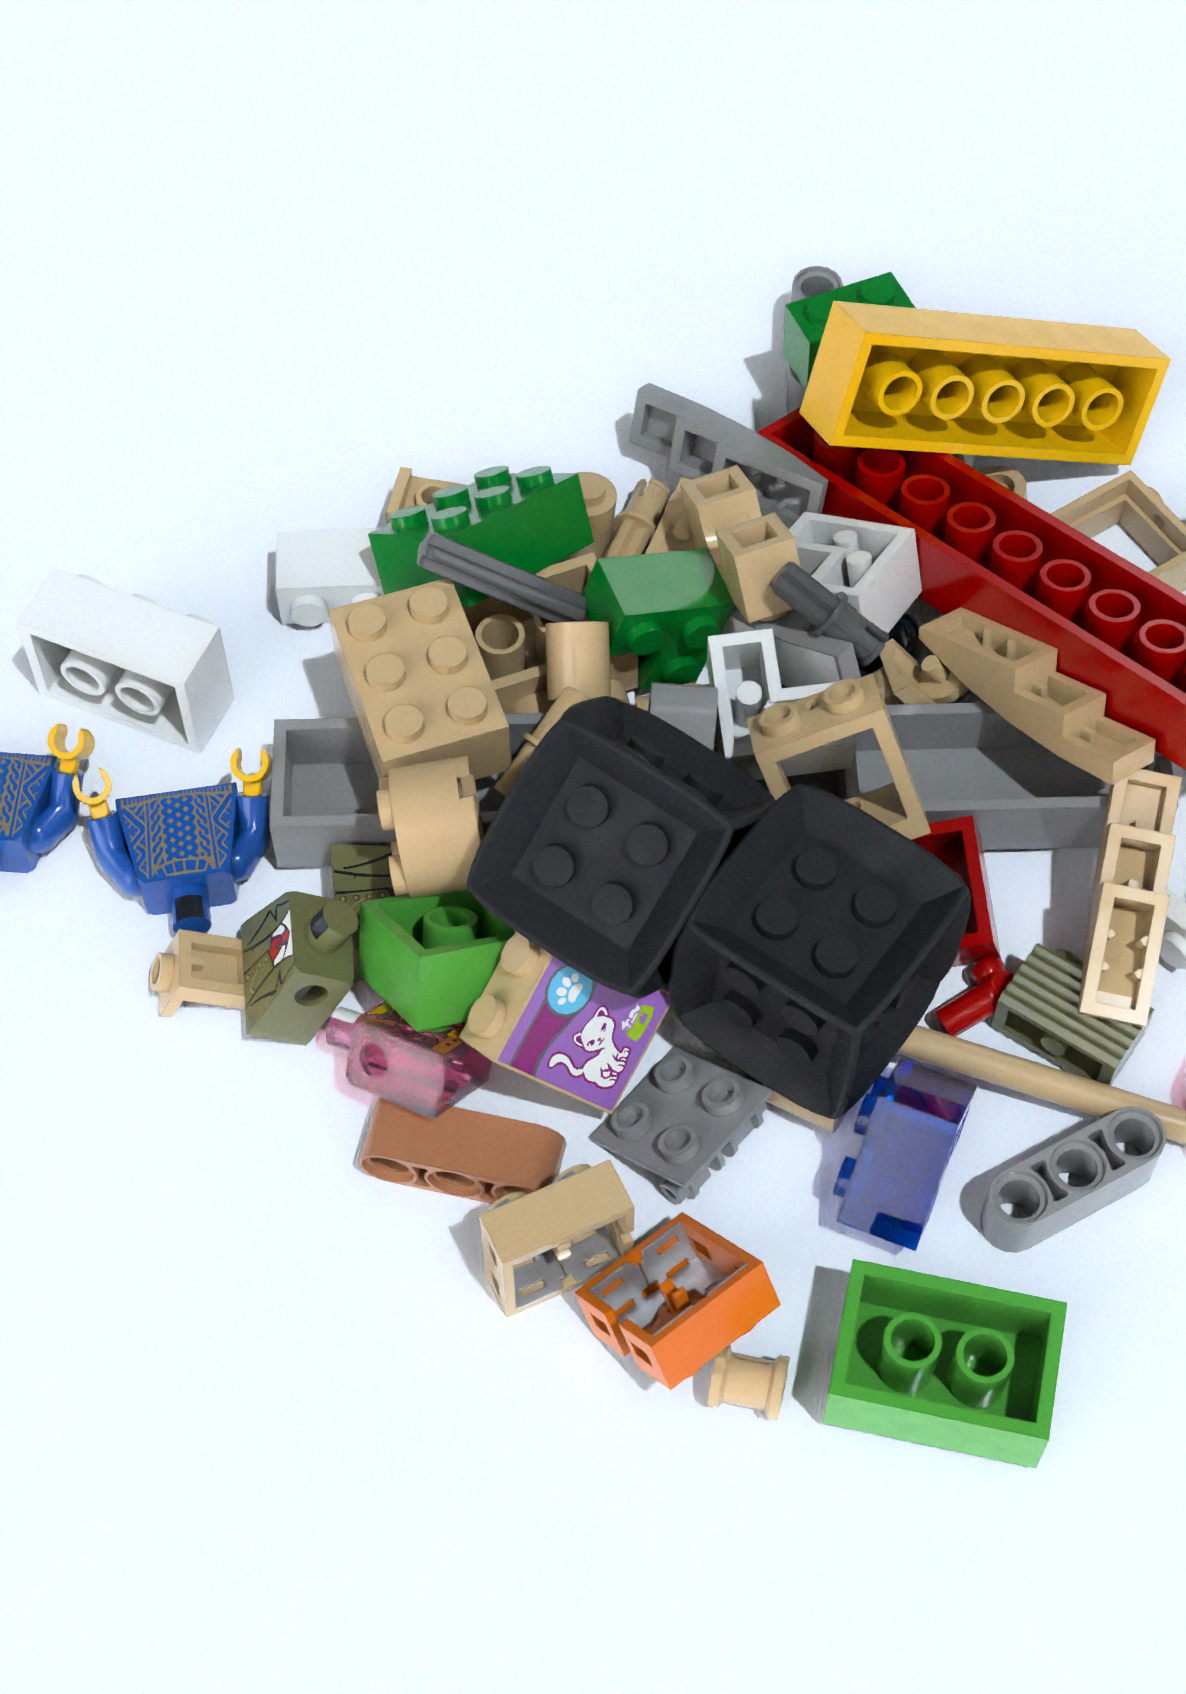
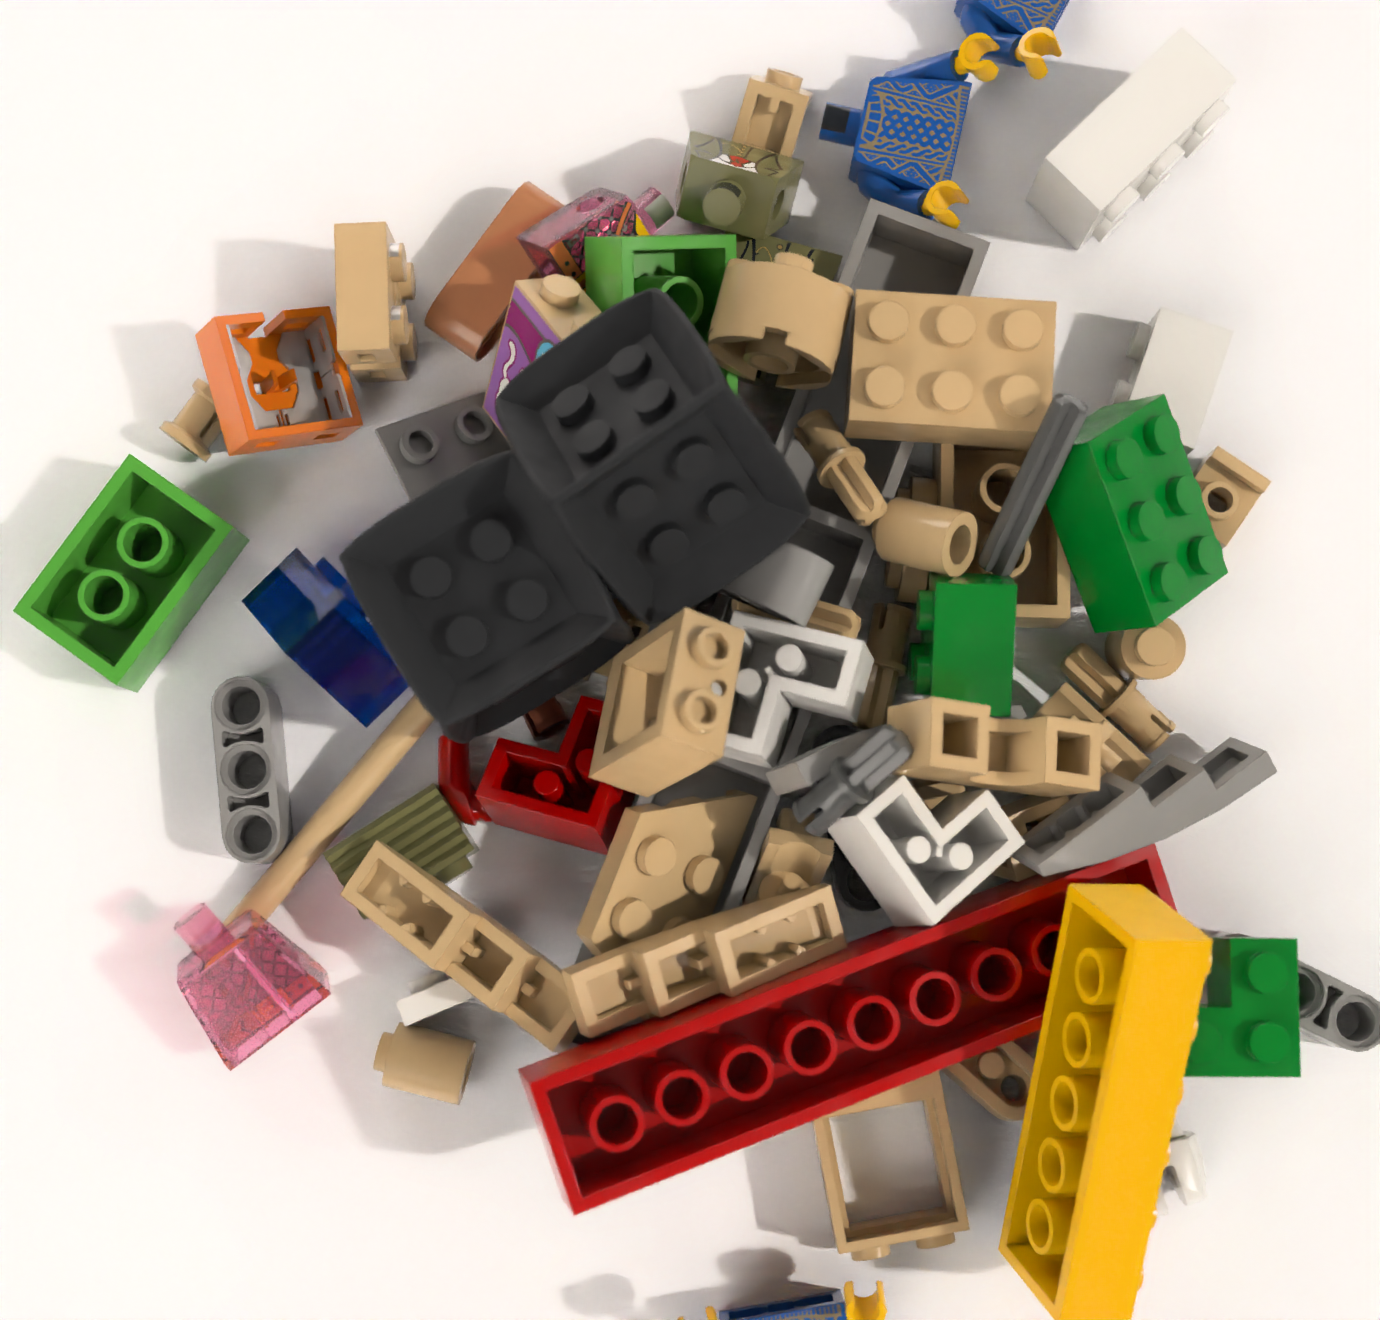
camera: 115 degrees right, 25 degrees up
none -> tan wing [576,789,758,1021]

